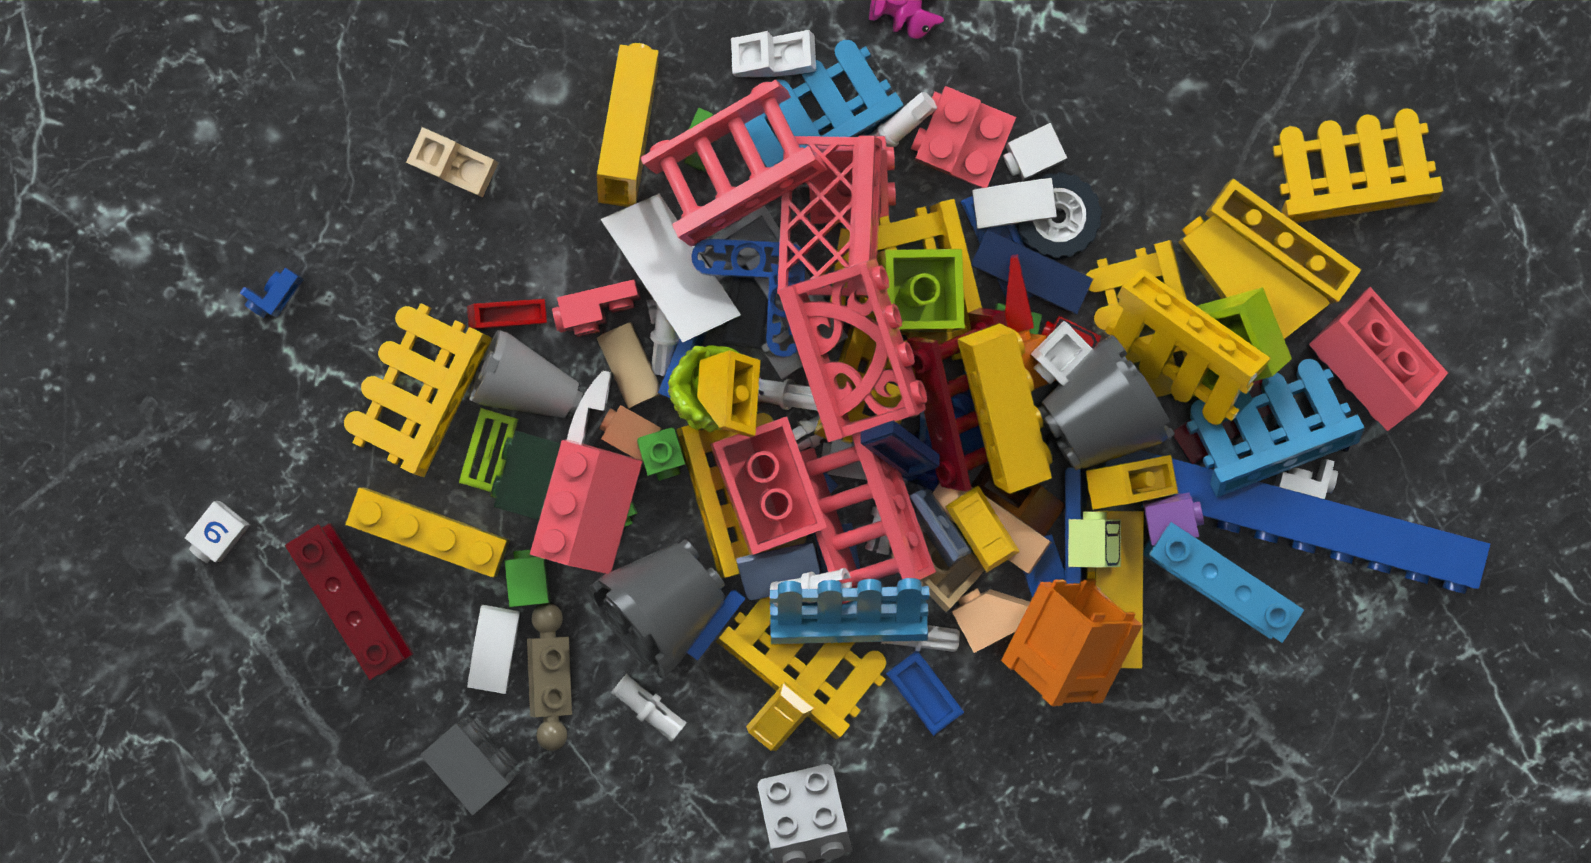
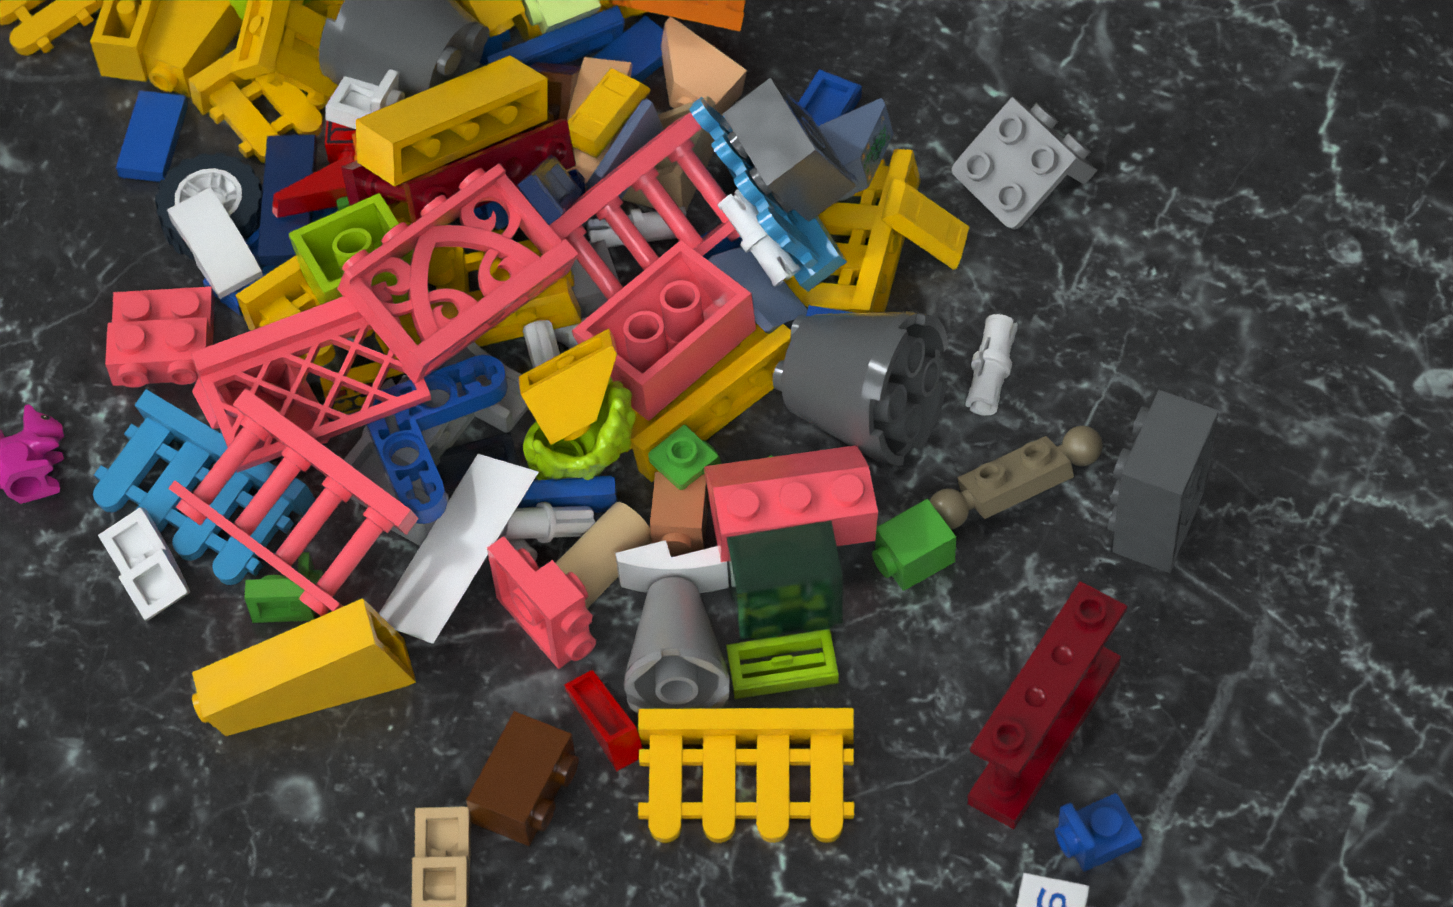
camera: 110 degrees left, 30 degrees down
yellow brick [345,487,510,578] -> none
white slope [467,605,520,694] -> none
white piece [868,92,937,147] -> none
white brick [1003,123,1067,182] -> none
none -> blue tile [116,91,188,182]
none -> reddish brown brick [466,711,579,846]
none -> dark grey brick [723,78,856,222]
none -> sand blue slope [818,98,893,202]
none -> blue bracket [1055,793,1142,872]

